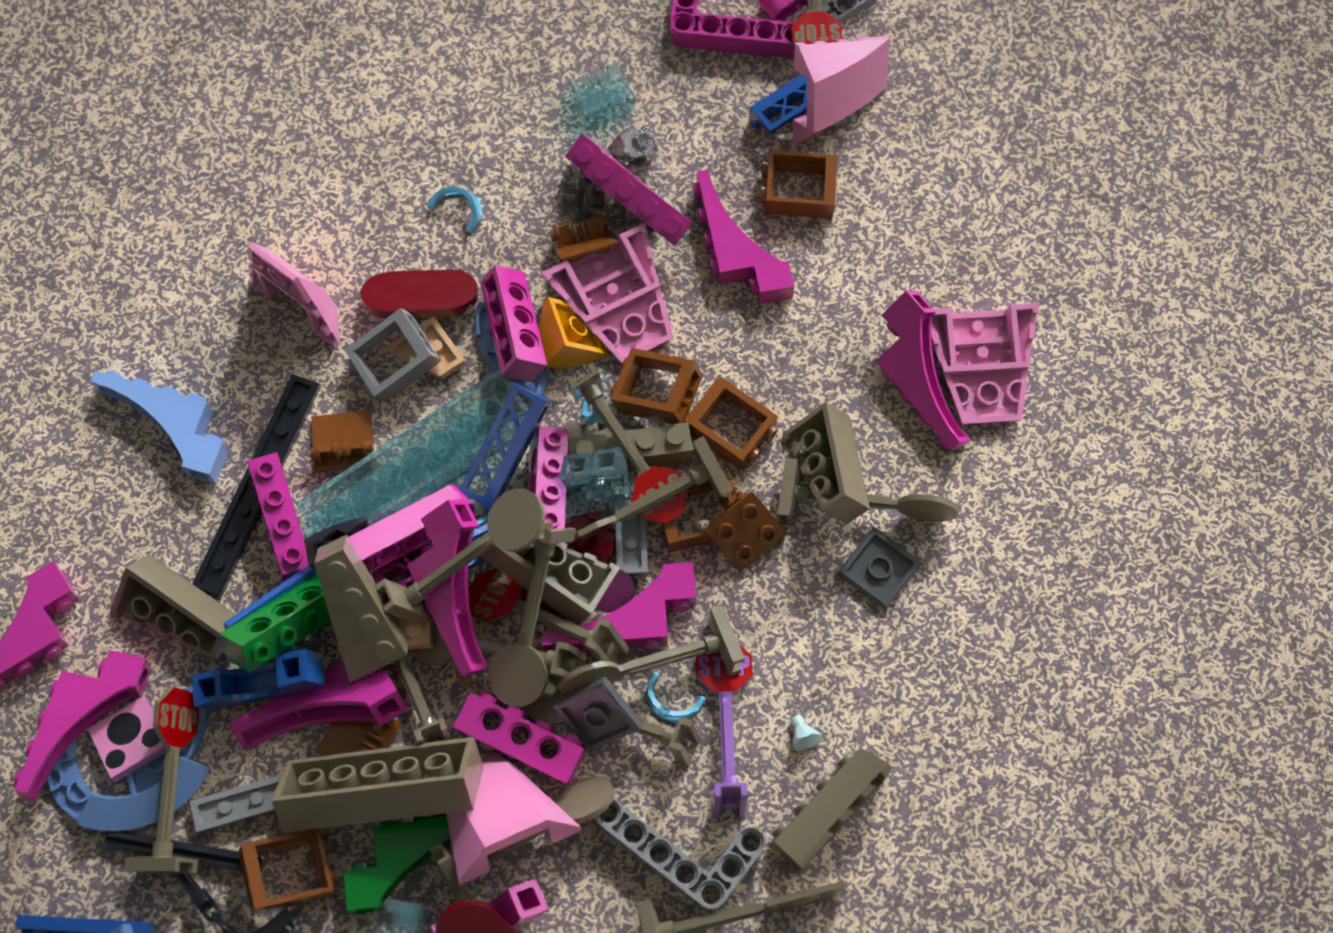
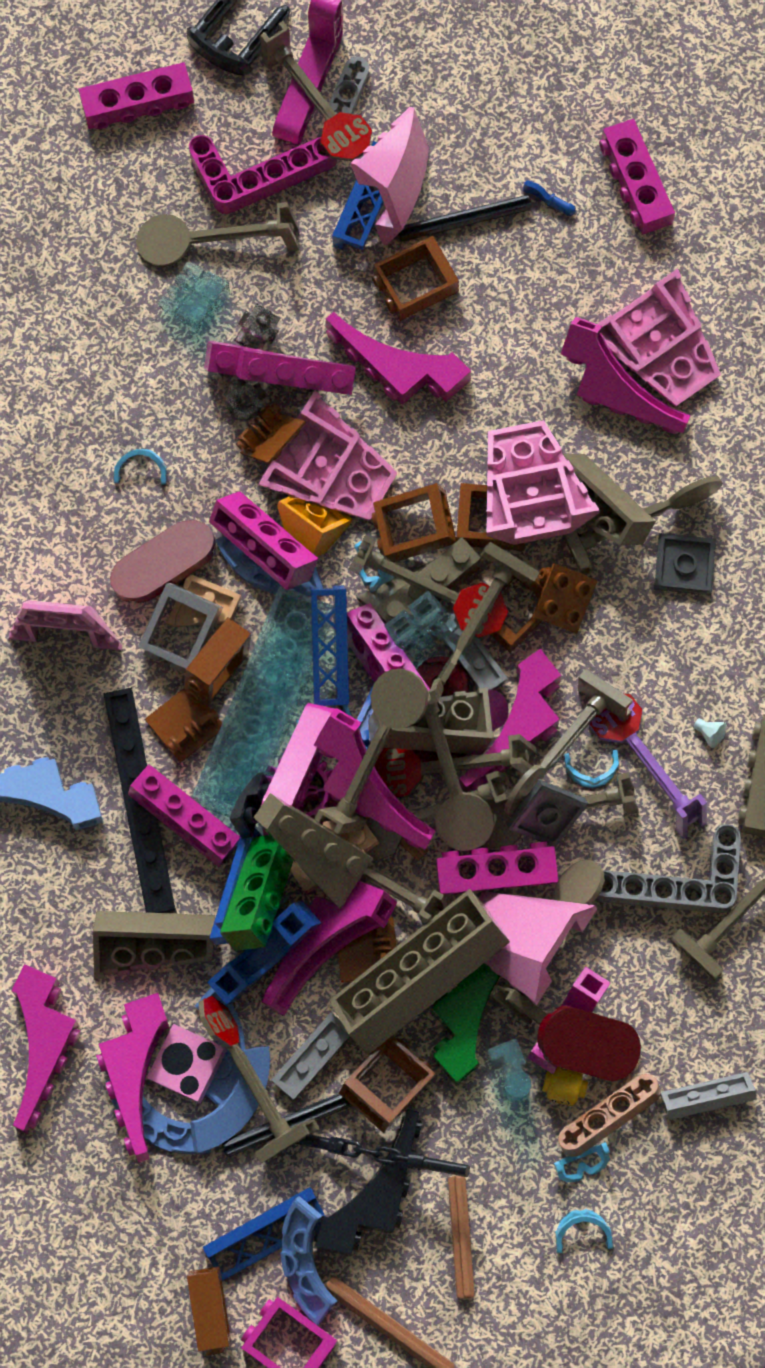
camera: 30 degrees left, 5 degrees up
none -> dark tan piece [136,202,300,267]
none -> dark orange window [184,617,251,706]
none -> black axle [398,195,532,241]
none -> bright pink wedge [486,420,600,545]
none -> blue piece [523,180,576,216]
none -> dark pink brick [599,118,675,235]

